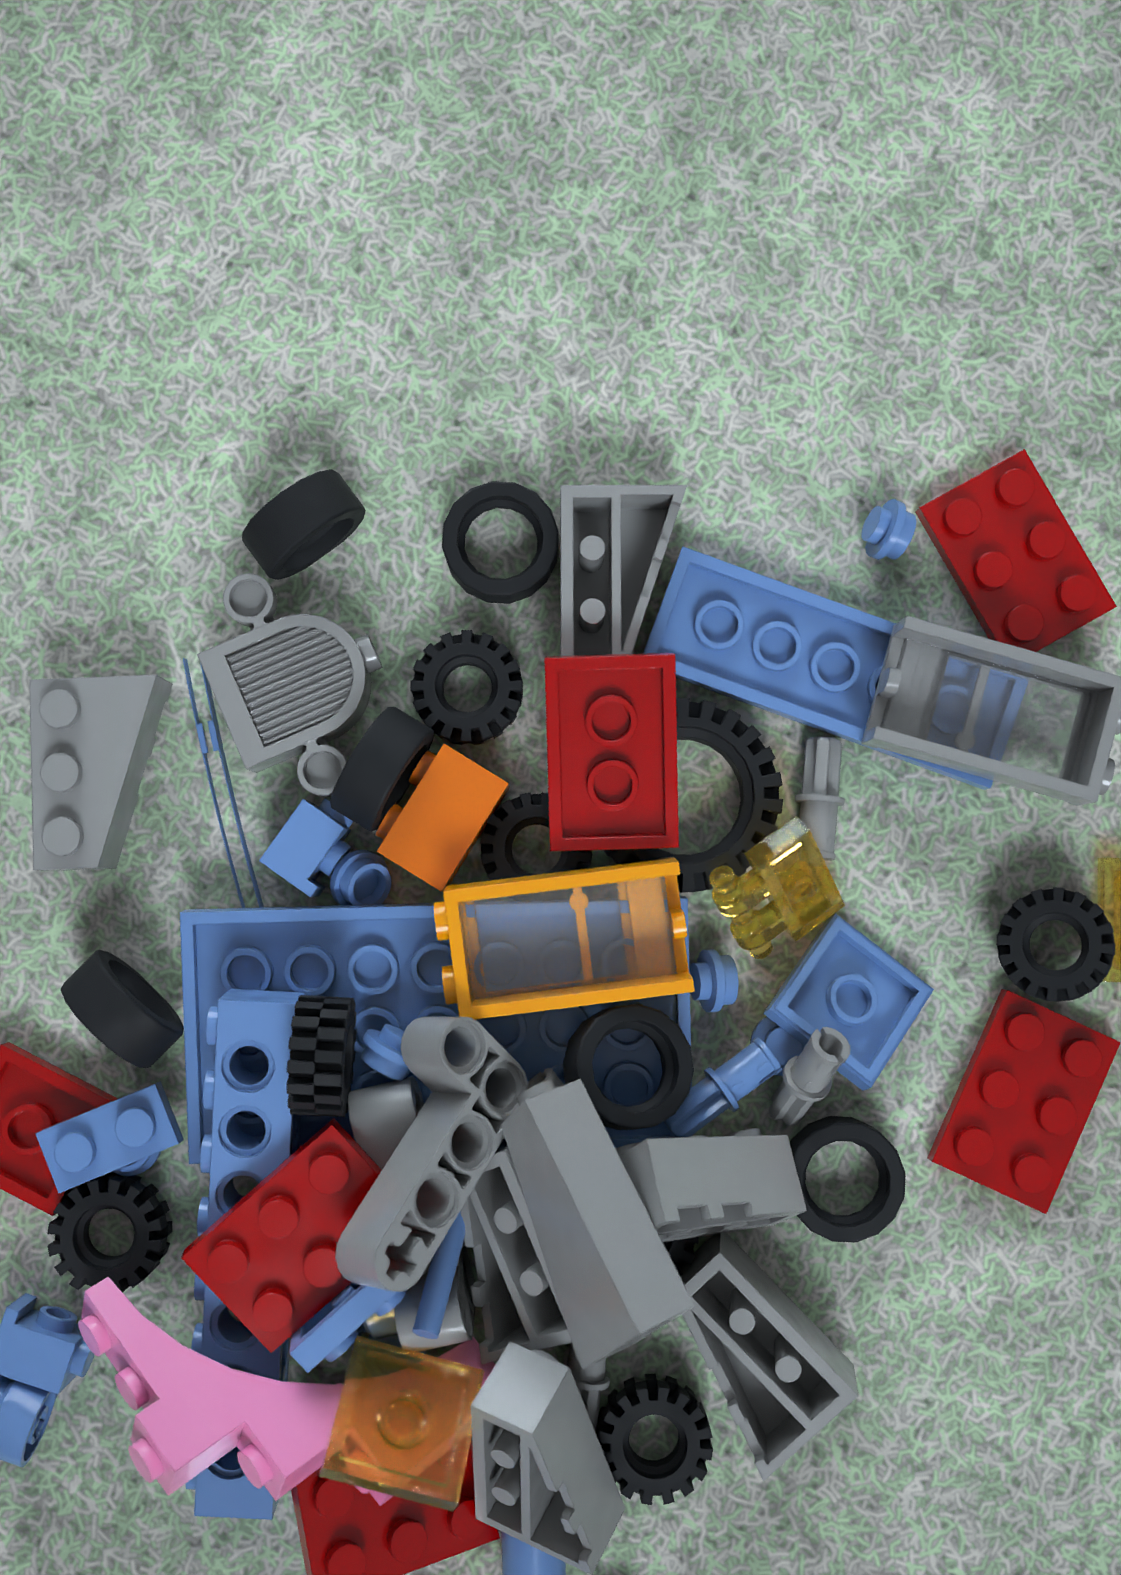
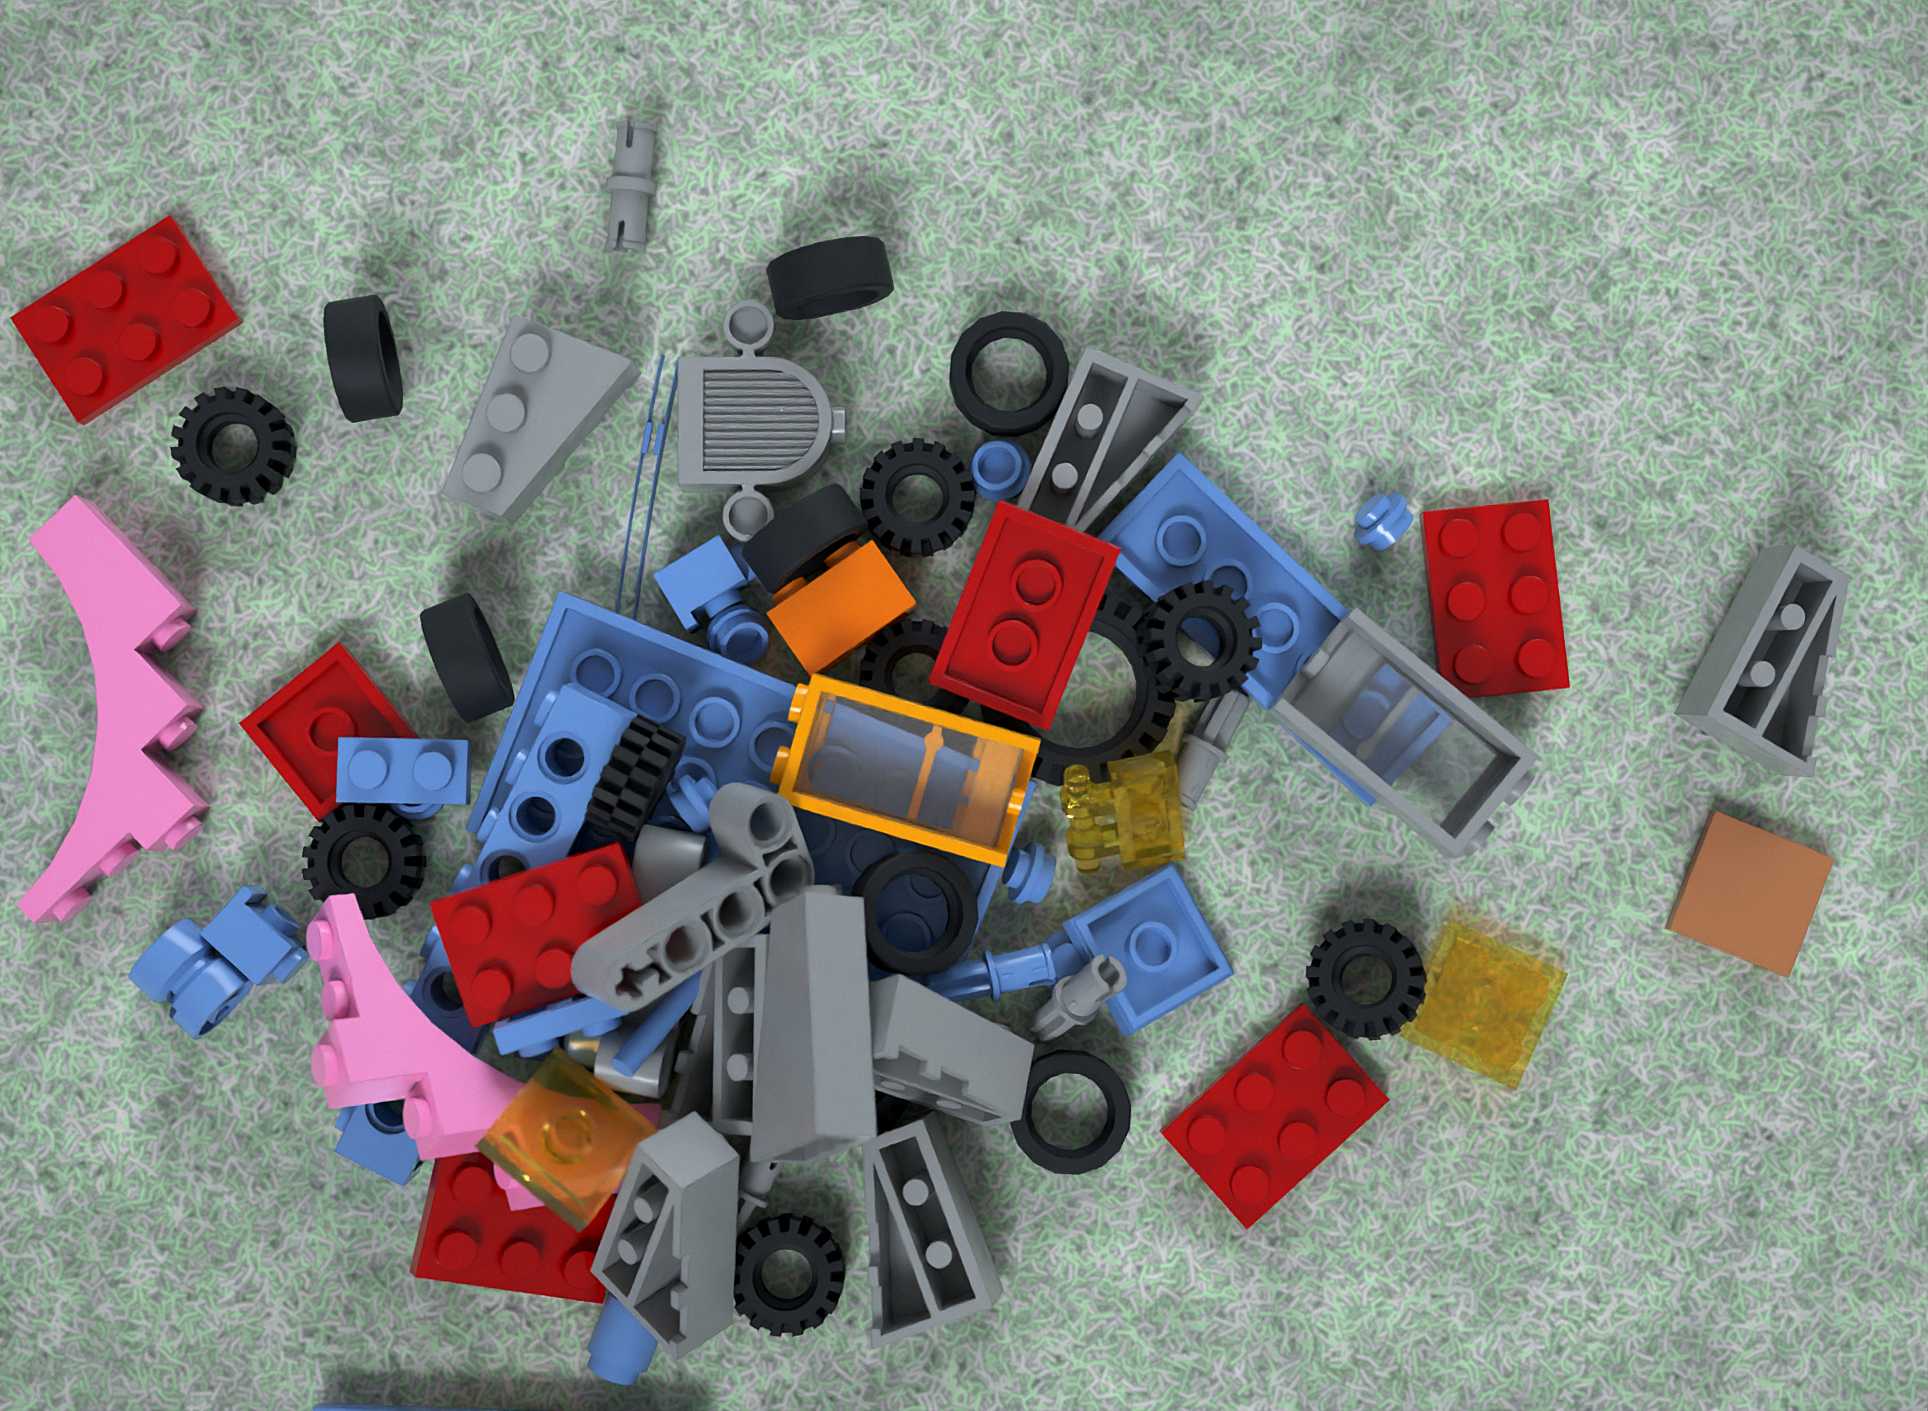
camera: 25 degrees right, 0 degrees up
none -> light grey pin [605,120,657,254]
none -> medium blue plate [969,438,1032,502]
none -> black tyre [1135,580,1262,703]

